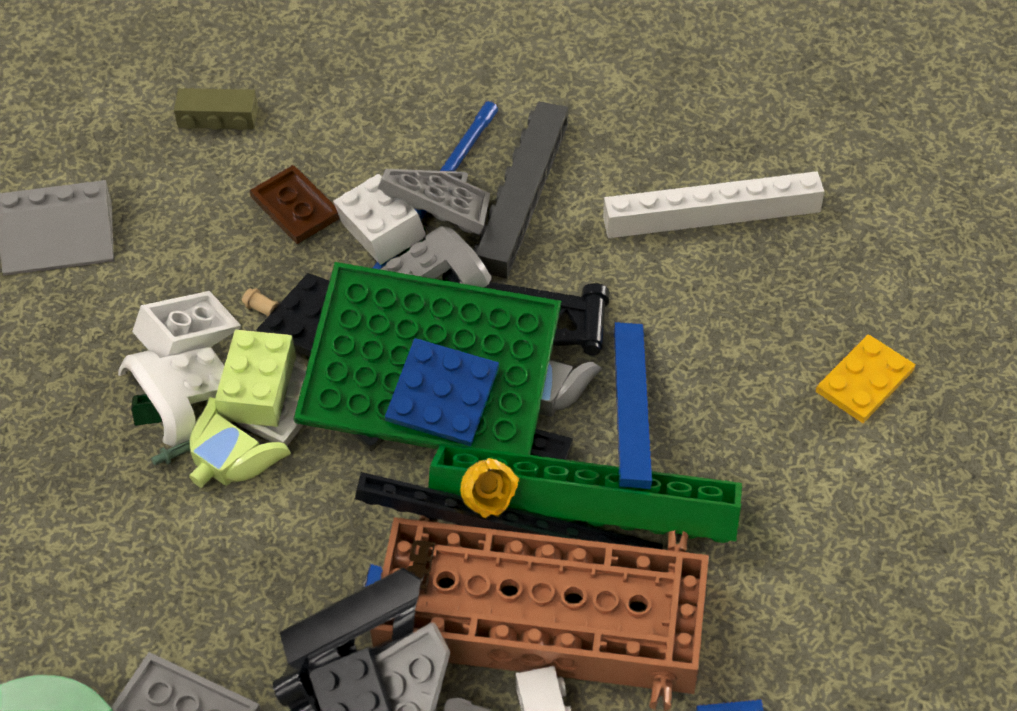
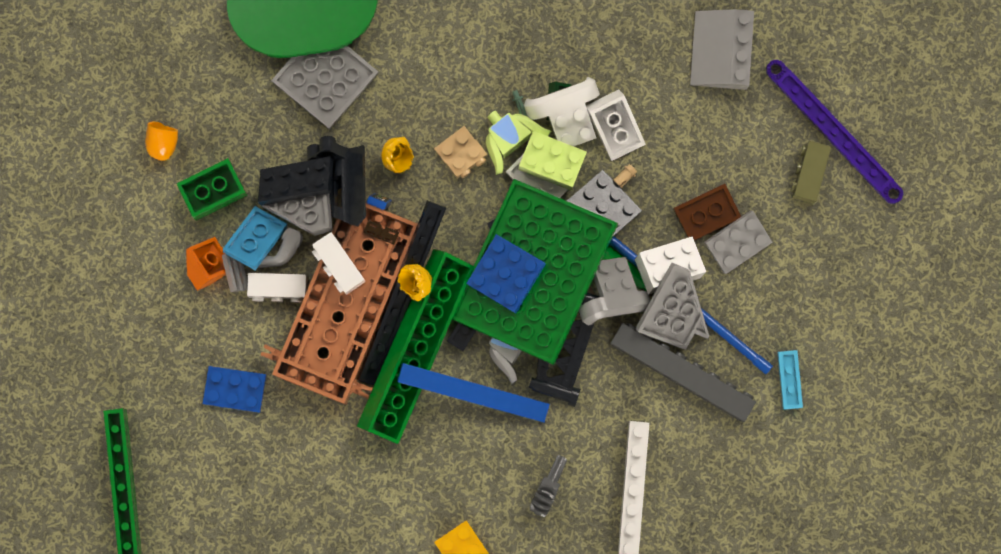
camera: 100 degrees right, 30 degrees up
none -> white brick [312,232,366,295]
none -> yellow hair [381,137,414,173]
none -> tan plate [434,126,487,179]
none -> dark grey gear [529,455,567,517]
none -> light grey plate [704,210,773,274]
none -> dark purple plate [766,60,903,204]
none -> medium azure plate [777,350,803,410]

